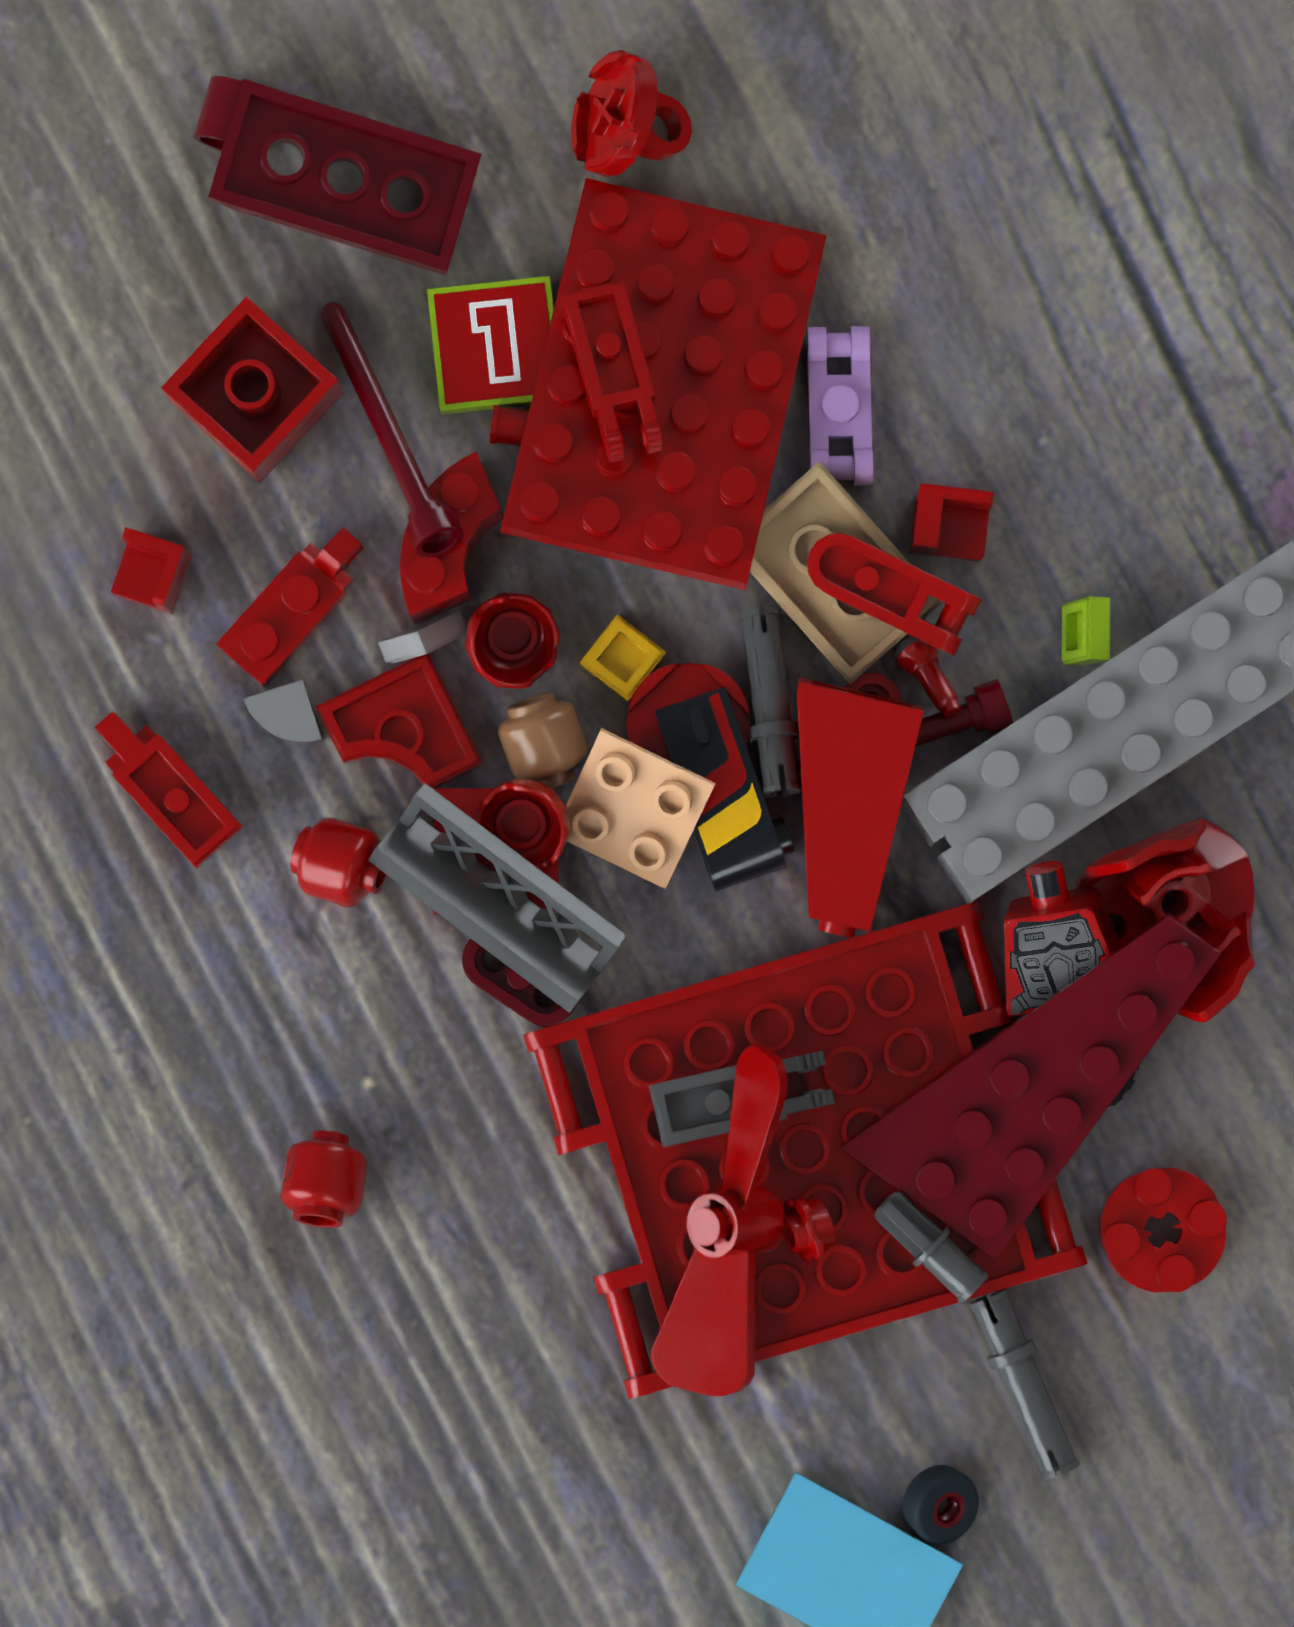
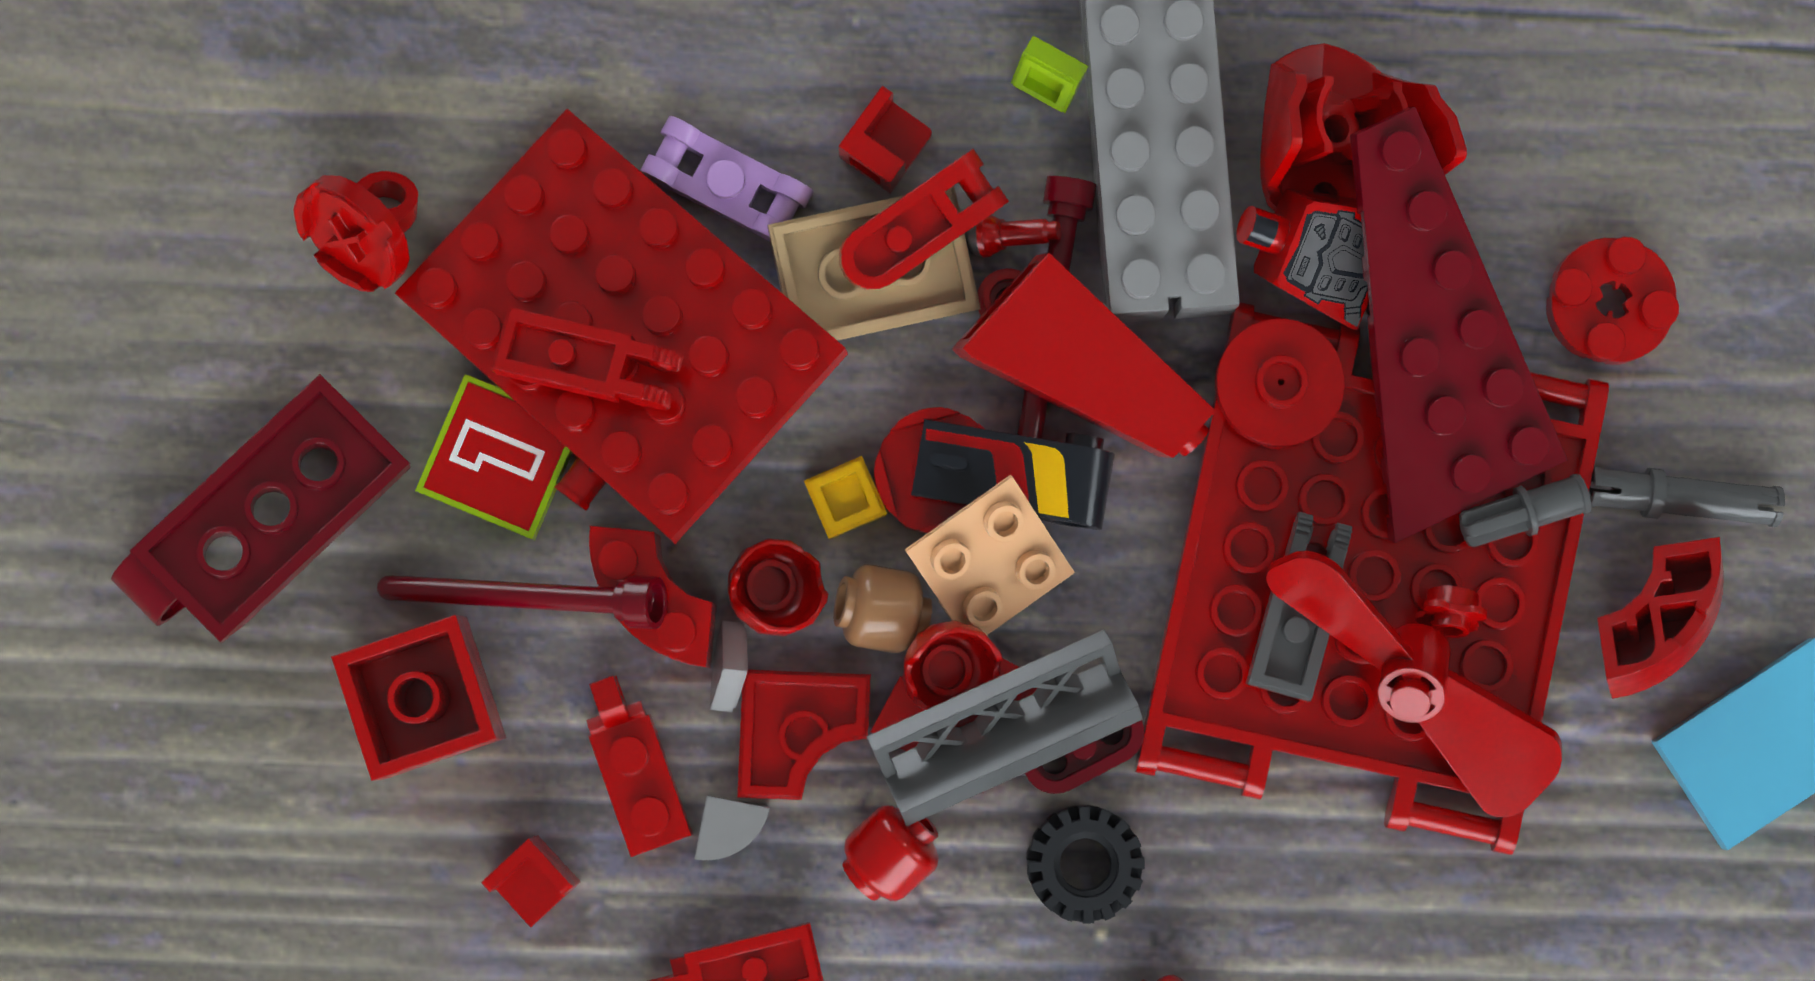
camera: 65 degrees left, 0 degrees up
dark grey pin [740,607,801,799] -> none
black wheel [902,1465,979,1544] -> none
none -> black tyre [1026,805,1145,924]
none -> red piece [1215,319,1345,448]
none -> red brick [1597,537,1724,699]

